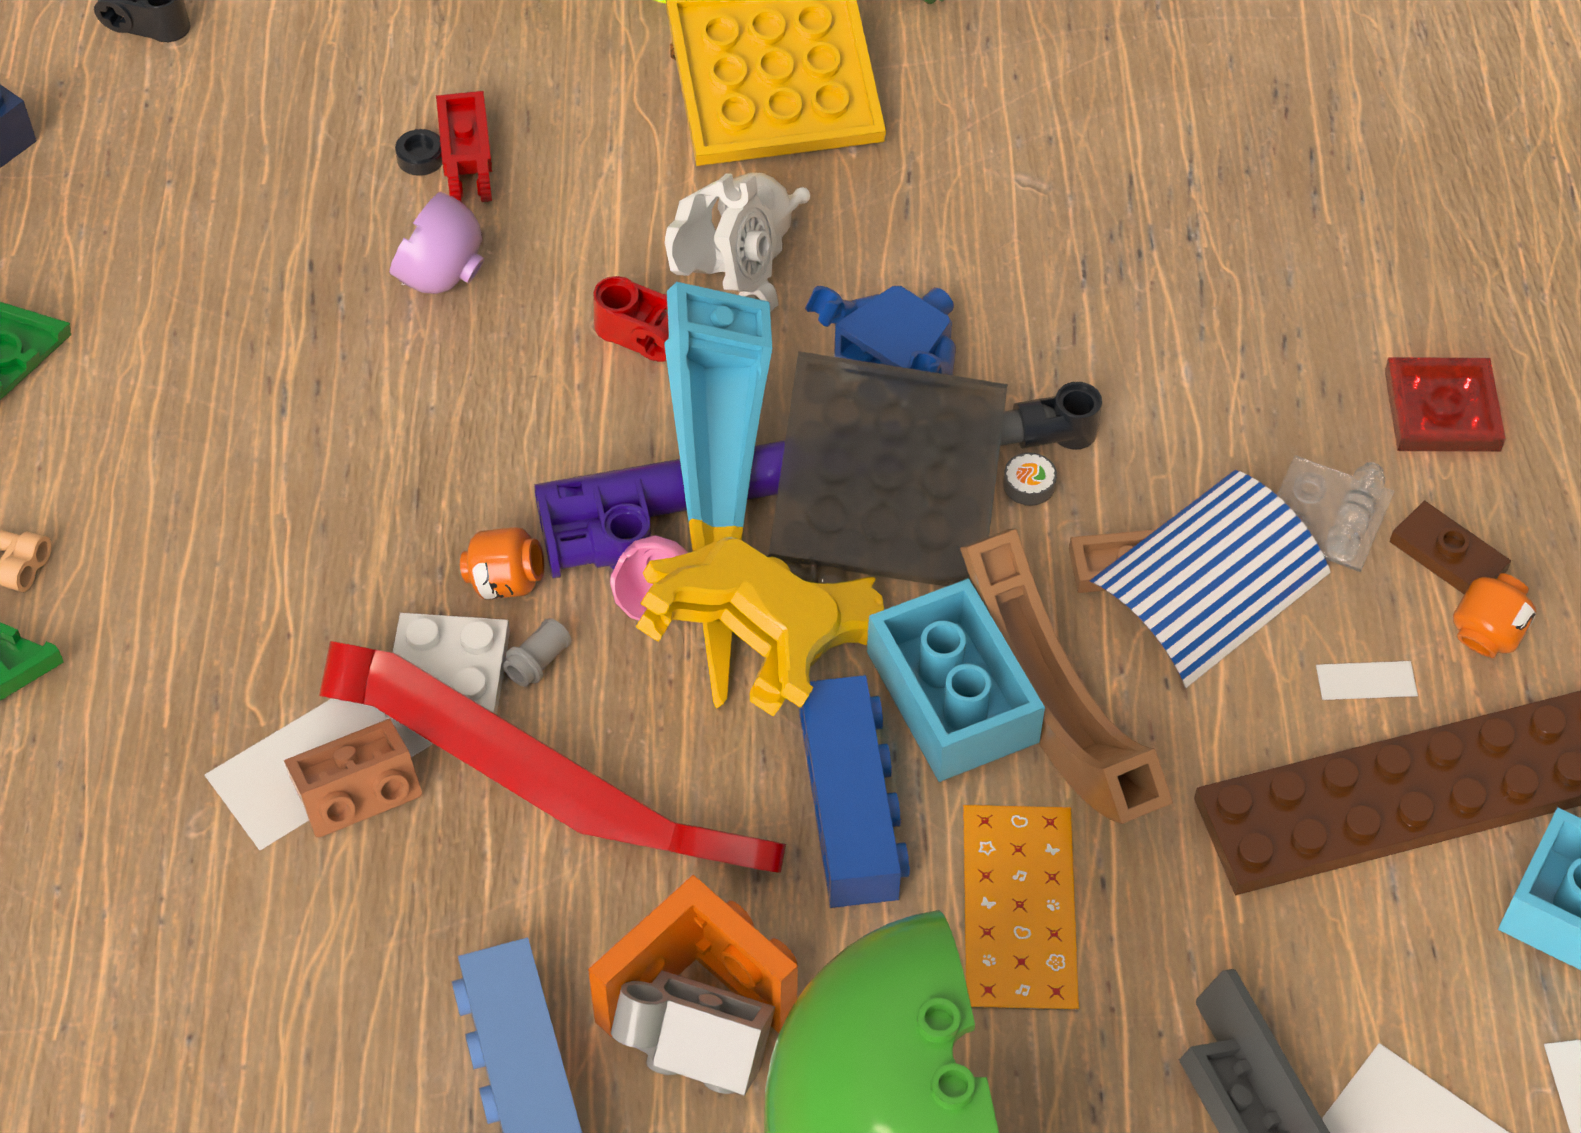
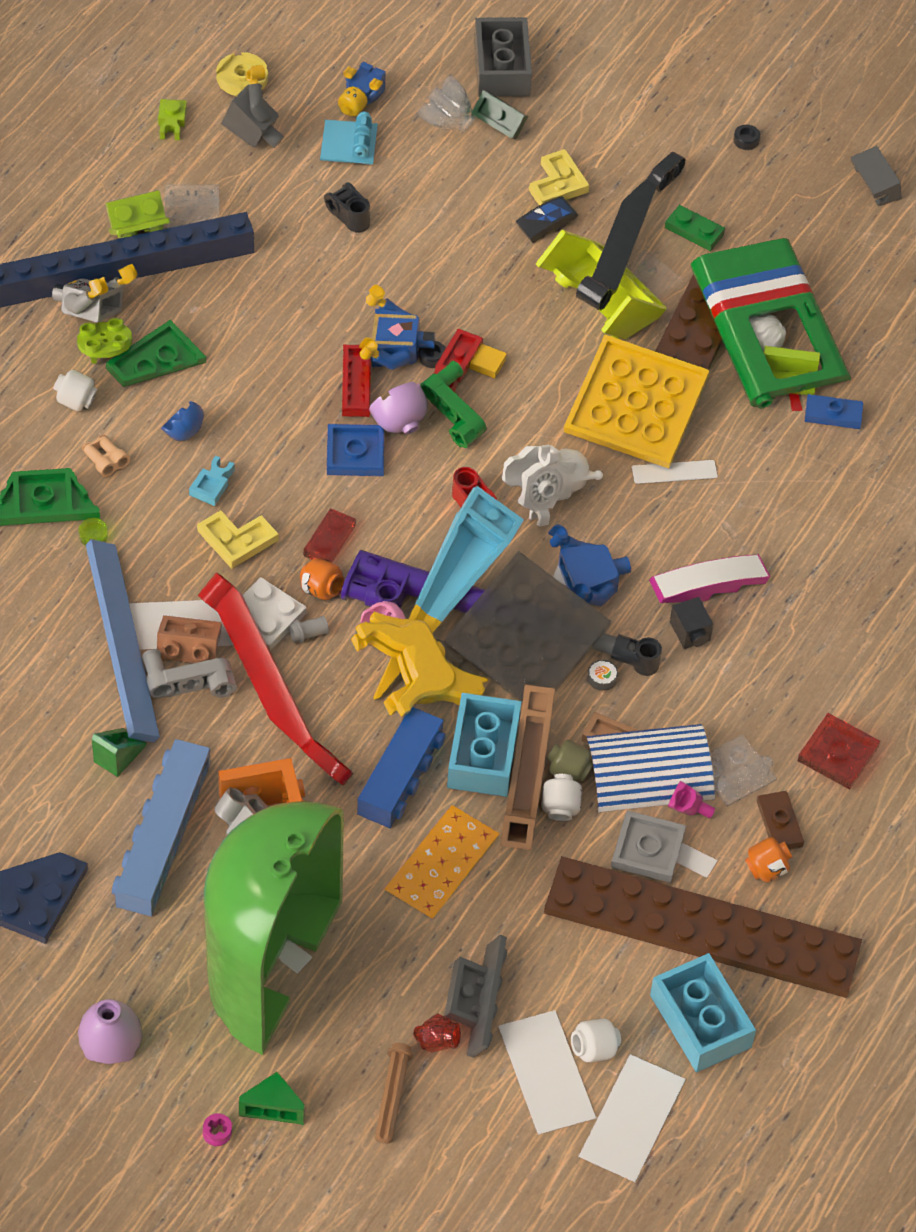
camera: 30 degrees right, 0 degrees up
none -> clear neon green tile [78,518,108,546]
none -> medium blue tile [86,539,160,743]
none -> green slope [92,728,147,777]
none -> light grey beam [142,649,237,698]
none -> blue hair [161,401,204,441]
none -> medium azure plate [189,455,235,506]
none -> light yellow plate [197,510,279,569]
none -> clear red plate [303,508,356,563]
none -> blue tile [327,424,384,476]
none -> red plate [342,344,371,417]
none -> blue torso [359,285,435,370]
none -> green beam [420,361,487,448]
none -> yellow tile [470,344,507,379]
none -> white head [541,774,582,821]
none -> olive head [547,740,593,783]
none -> white head [571,1018,621,1062]
none -> light grey plate [611,810,686,883]
none -> white sticker [632,460,717,484]
none -> white slope [649,554,770,603]
none -> dark pink piece [668,781,715,818]
none -> black brick [670,597,714,649]

